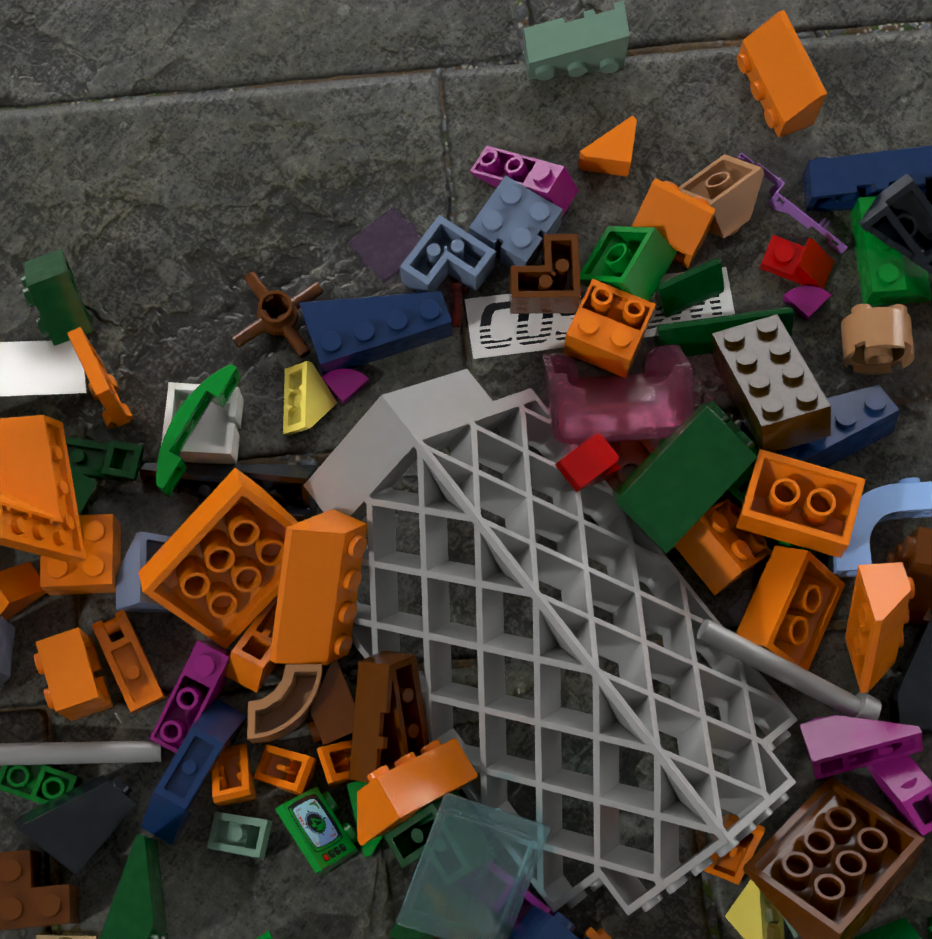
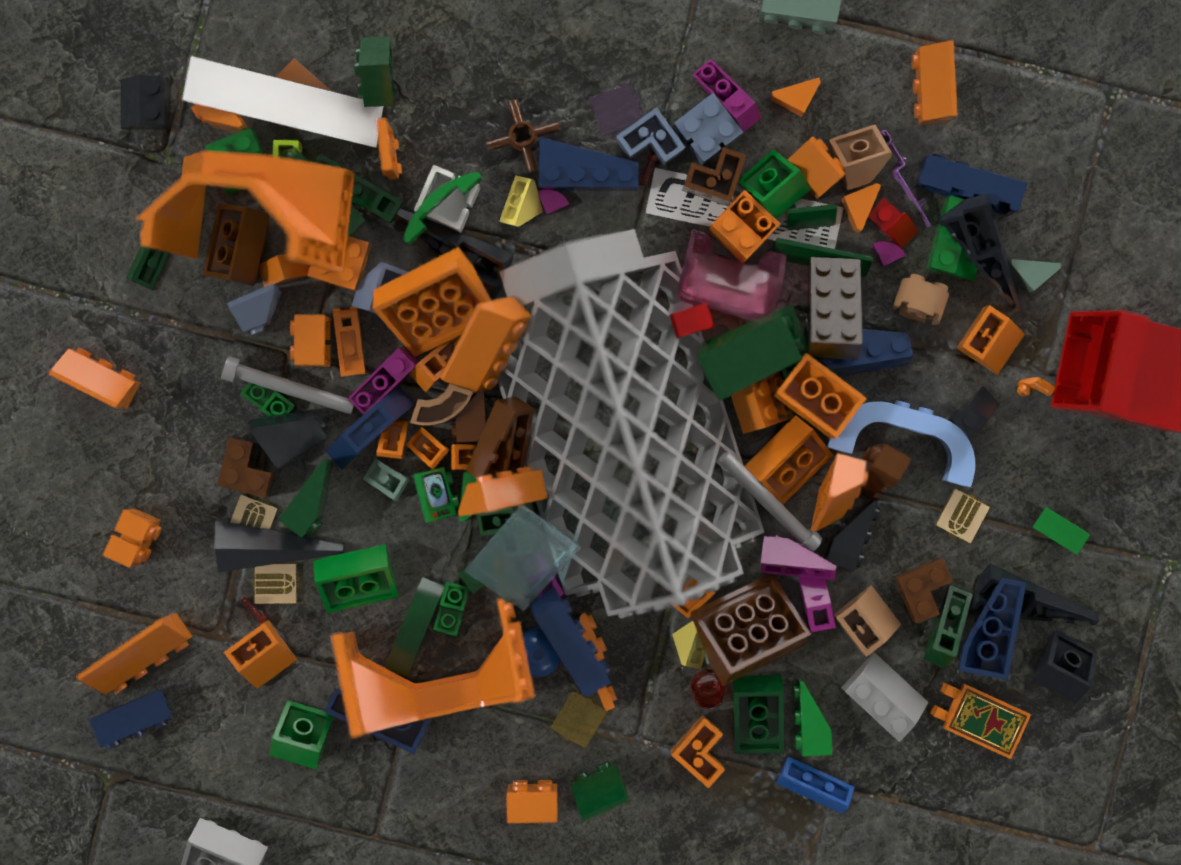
camera: 20 degrees right, 15 degrees up
none -> orange slope [841,183,881,233]

